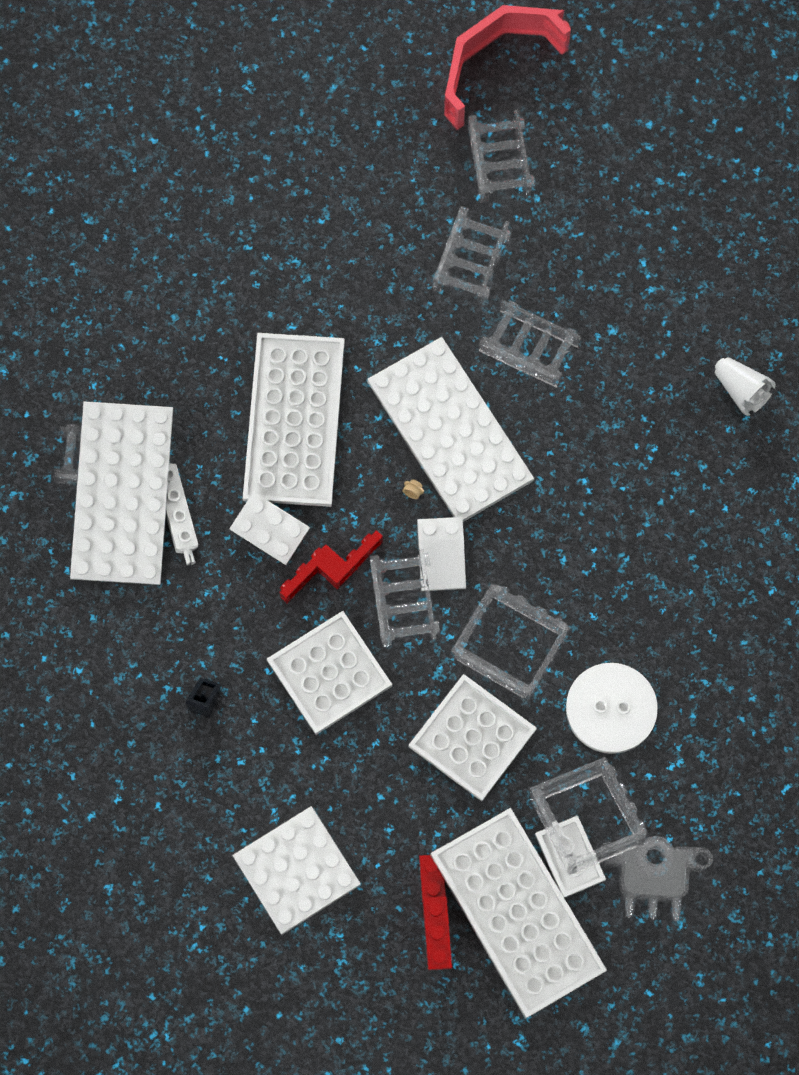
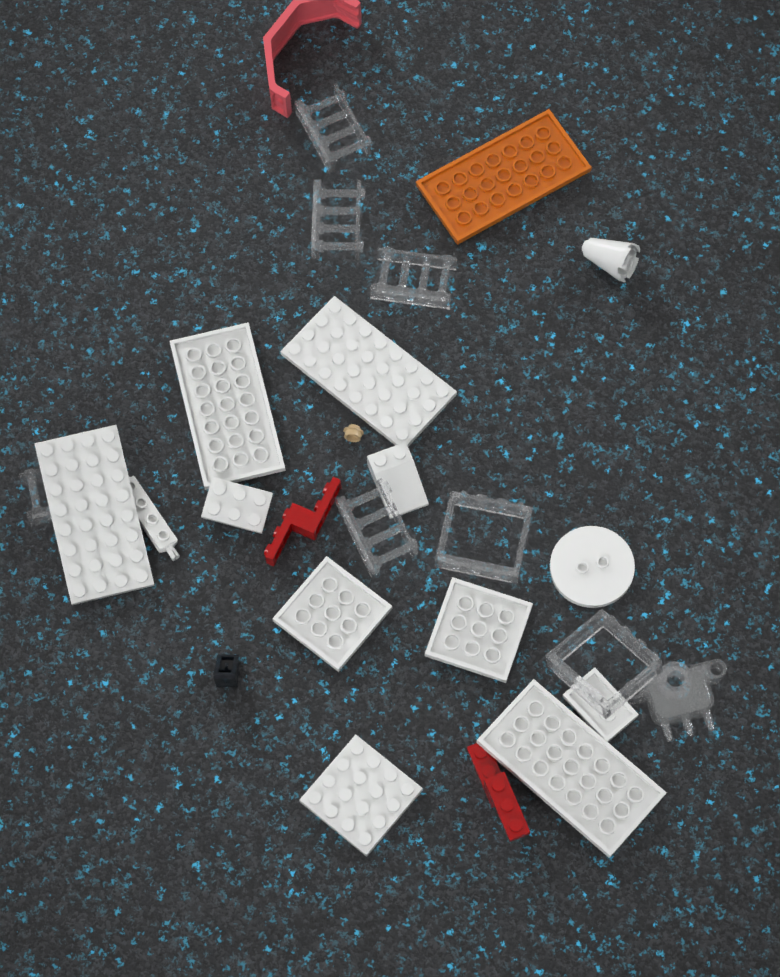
camera: 15 degrees left, 5 degrees down
none -> orange plate [416,109,592,245]

